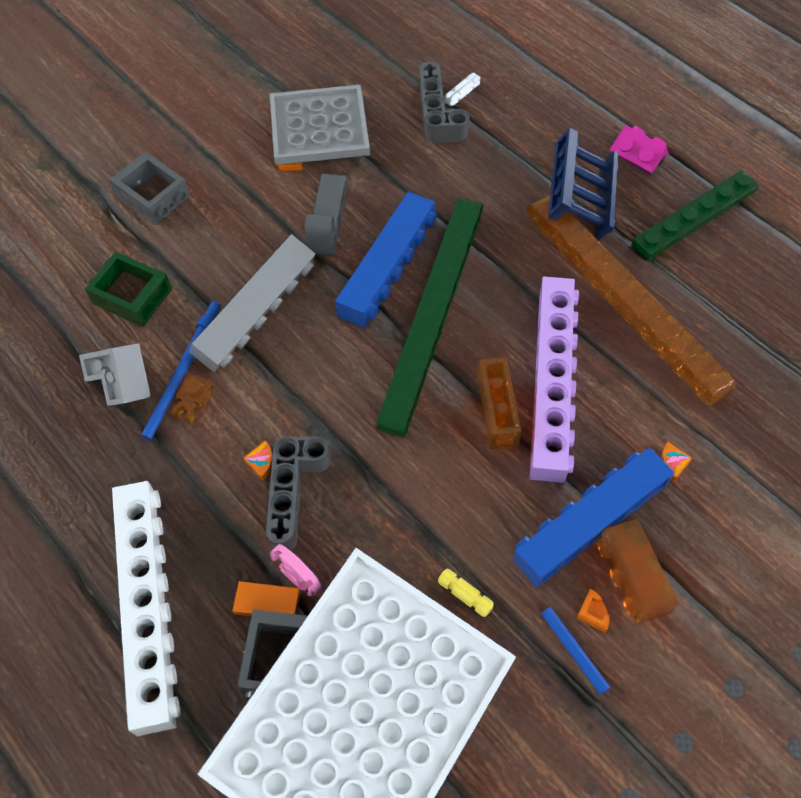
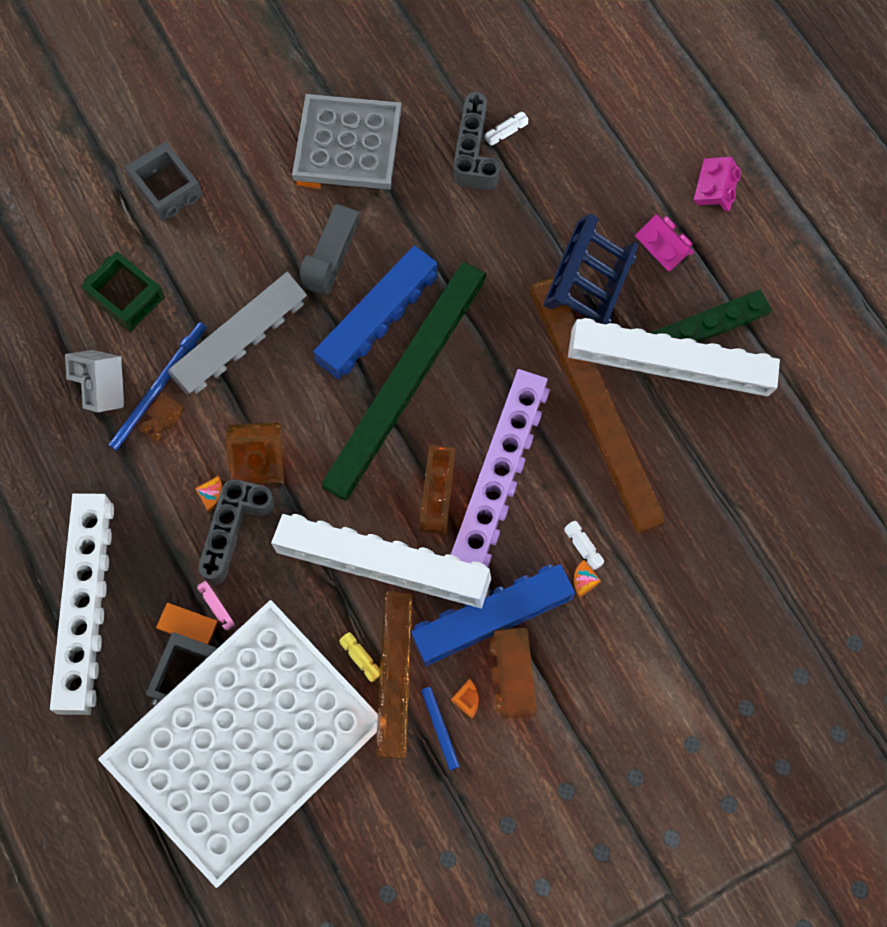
camera: 10 degrees right, 10 degrees up
none -> clear orange slope [225,422,284,485]
none -> white brick [271,514,491,609]
none -> clear orange tile [376,591,413,760]
none -> white axle [565,521,604,570]
none -> white brick [568,318,780,396]
none -> dark pink bracket [694,157,741,211]

